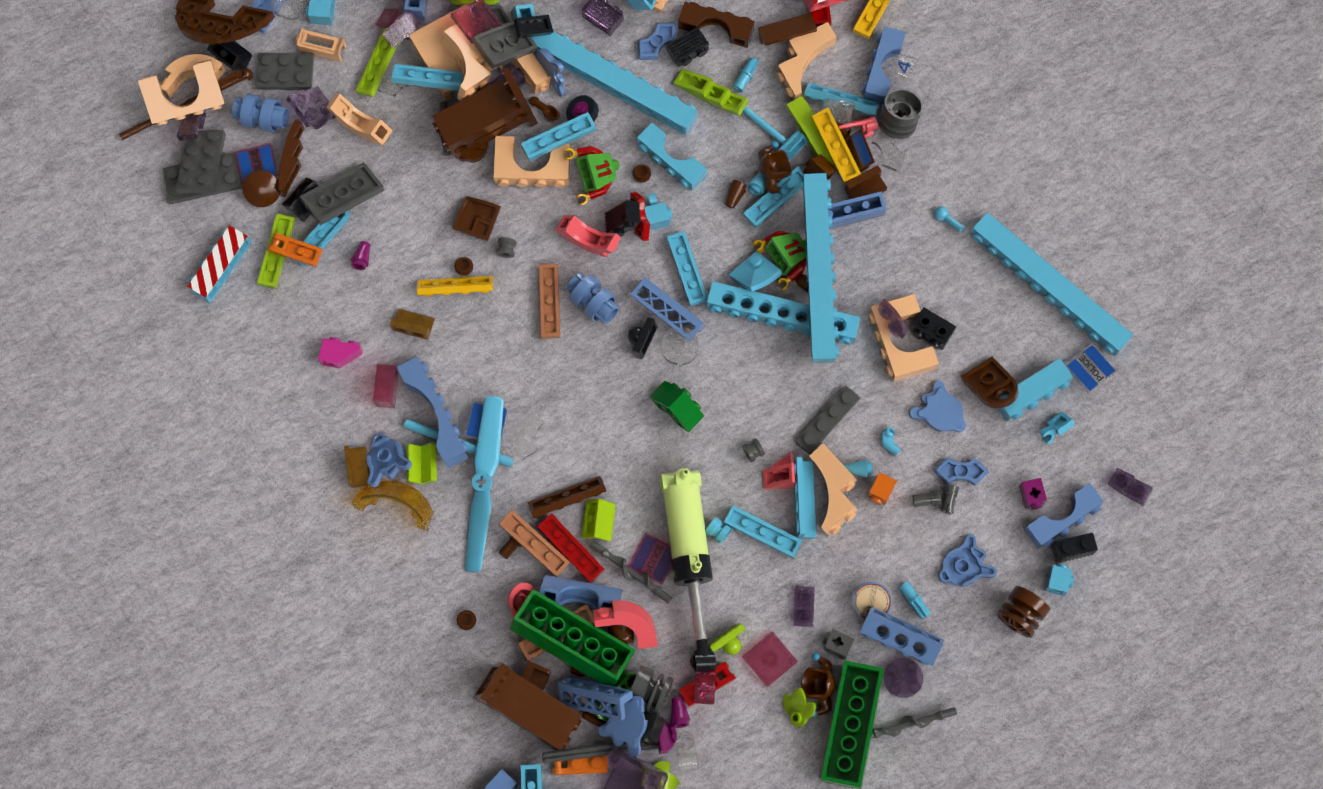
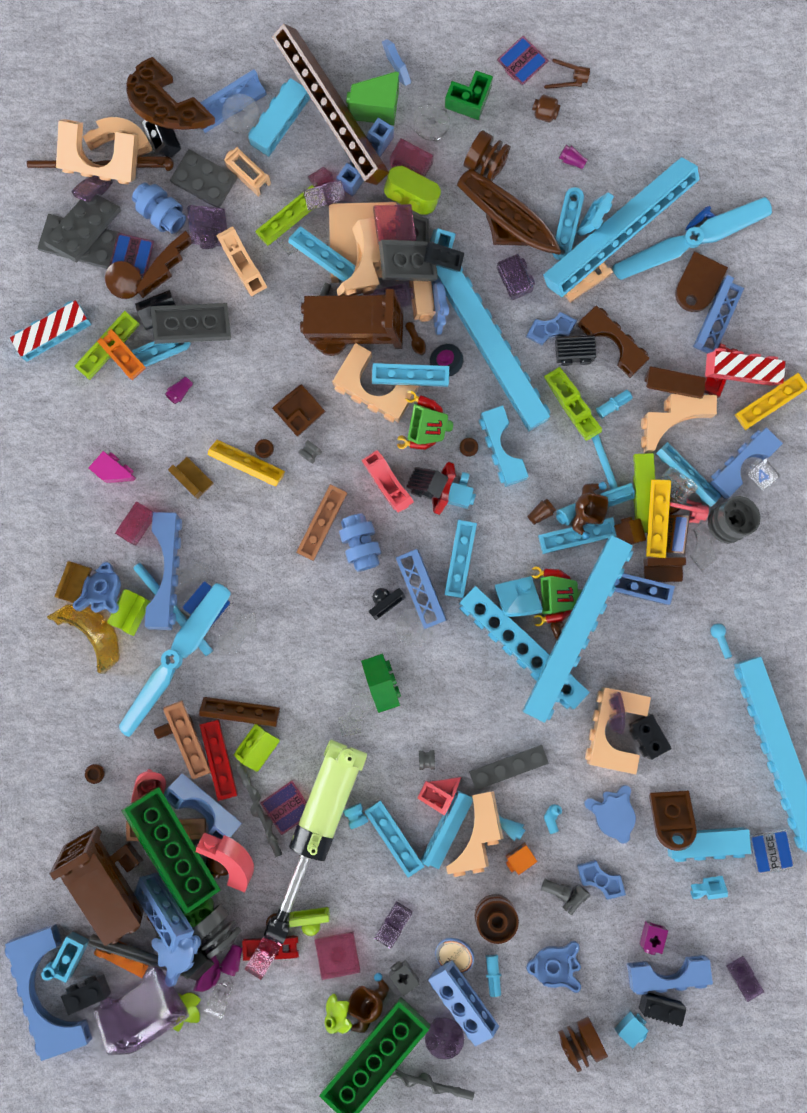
camera: 25 degrees right, 10 degrees up
none -> reddish brown wheel [474,894,519,944]

